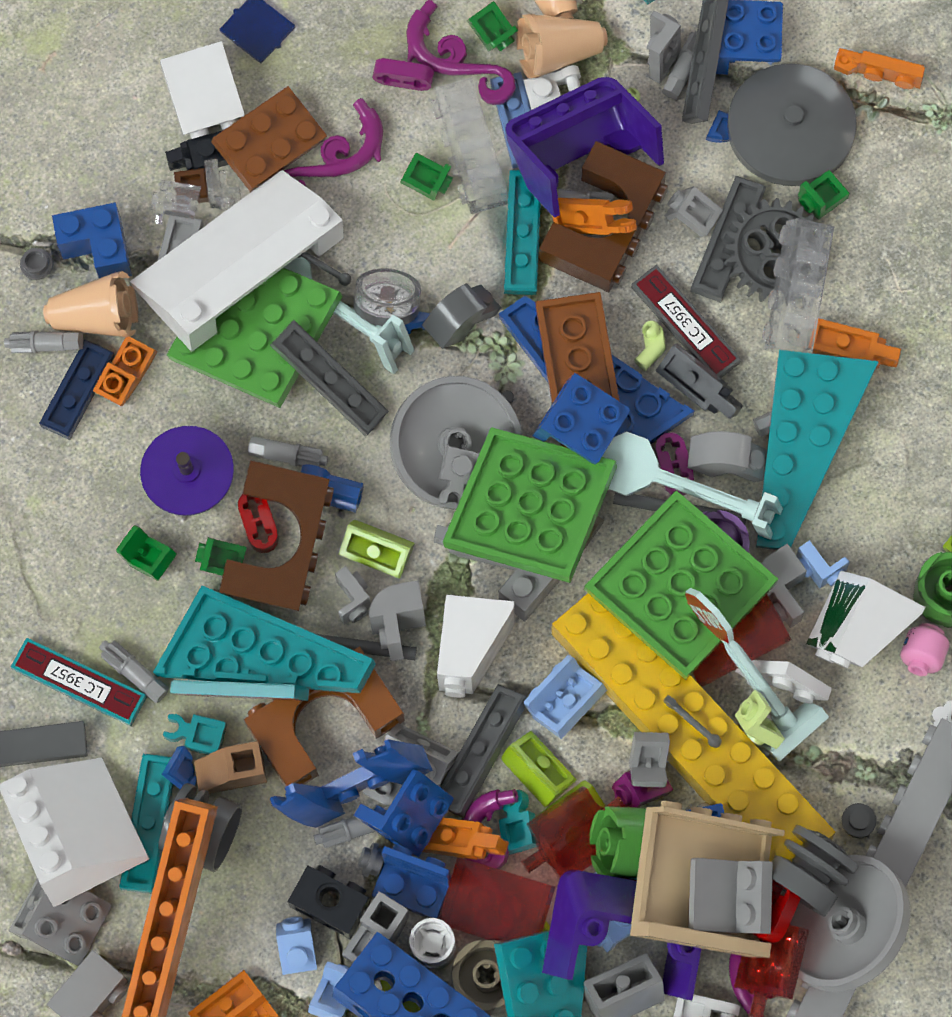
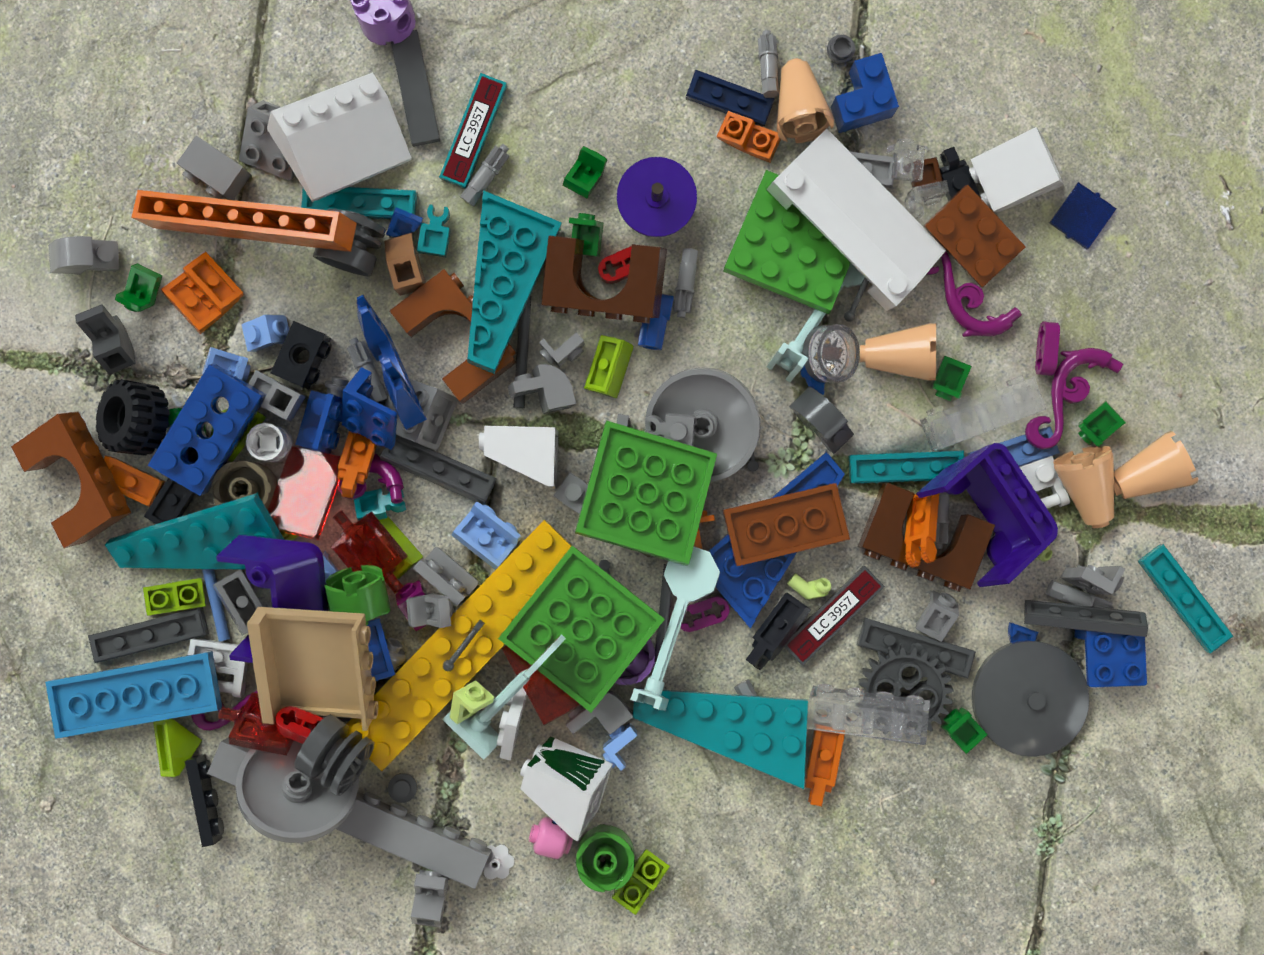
camera: 80 degrees right, 15 degrees up
tile [170,680,309,701] -> none
dark grey tile [270,320,389,436] -> none
lime slope [501,731,577,807] -> none
blue bracket [532,373,630,464] -> none
light grey brick [688,431,767,483] -> none
light grey bracket [689,858,773,934] -> none
orange hinge [834,48,925,89] -> none
none -> light grey bracket [413,547,479,606]
none -> light nougat cone [860,323,936,381]

